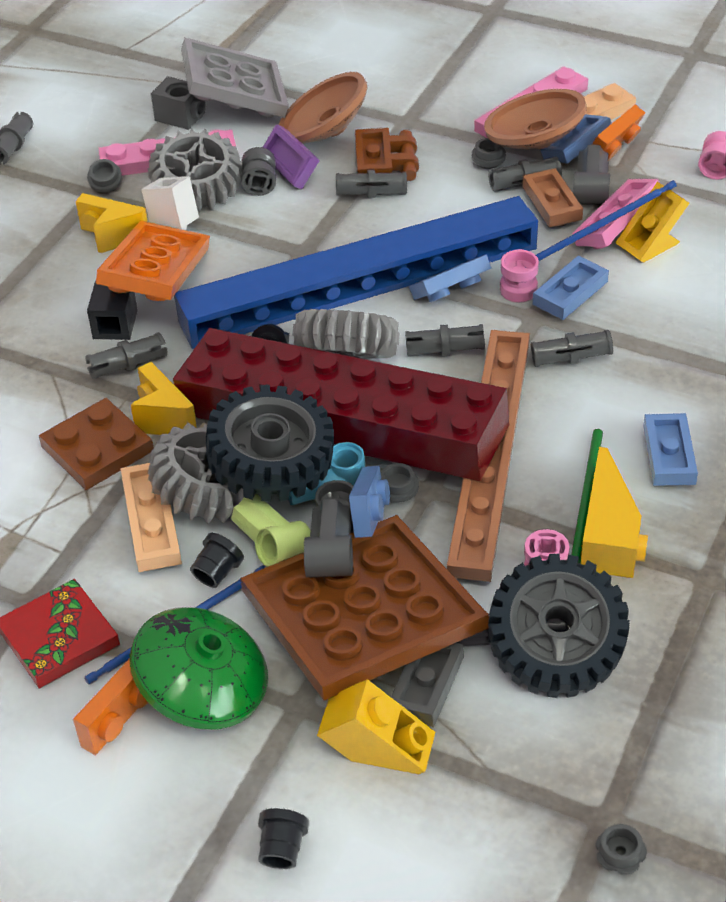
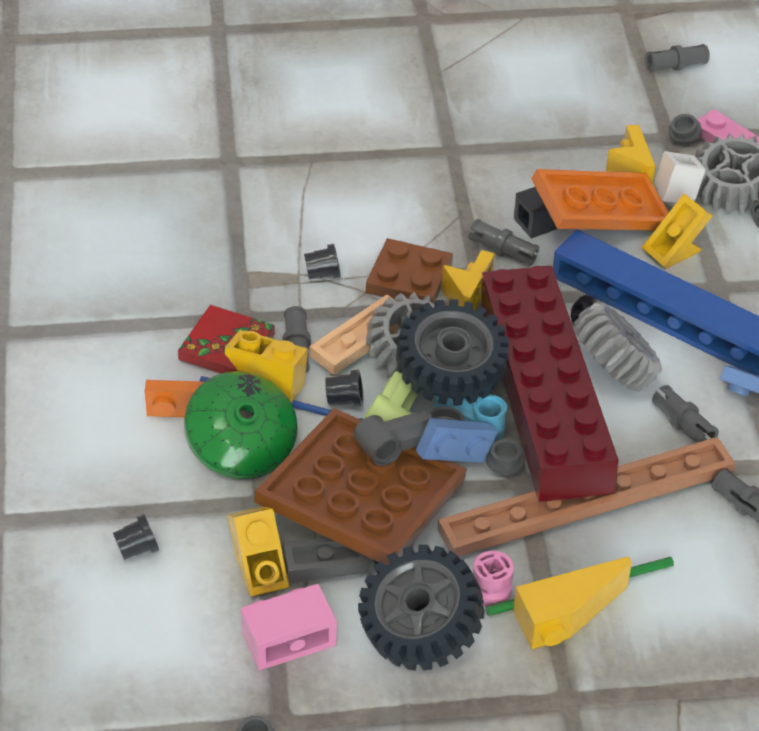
camera: 55 degrees right, 0 degrees up
medium blue plate [643,413,698,486] -> none
none -> yellow slope [225,330,308,403]
none -> bright pink brick [241,584,337,671]
none -> dark grey pin [282,306,311,373]
none -> black piece [304,243,341,279]
none -> yellow slope [642,194,713,268]

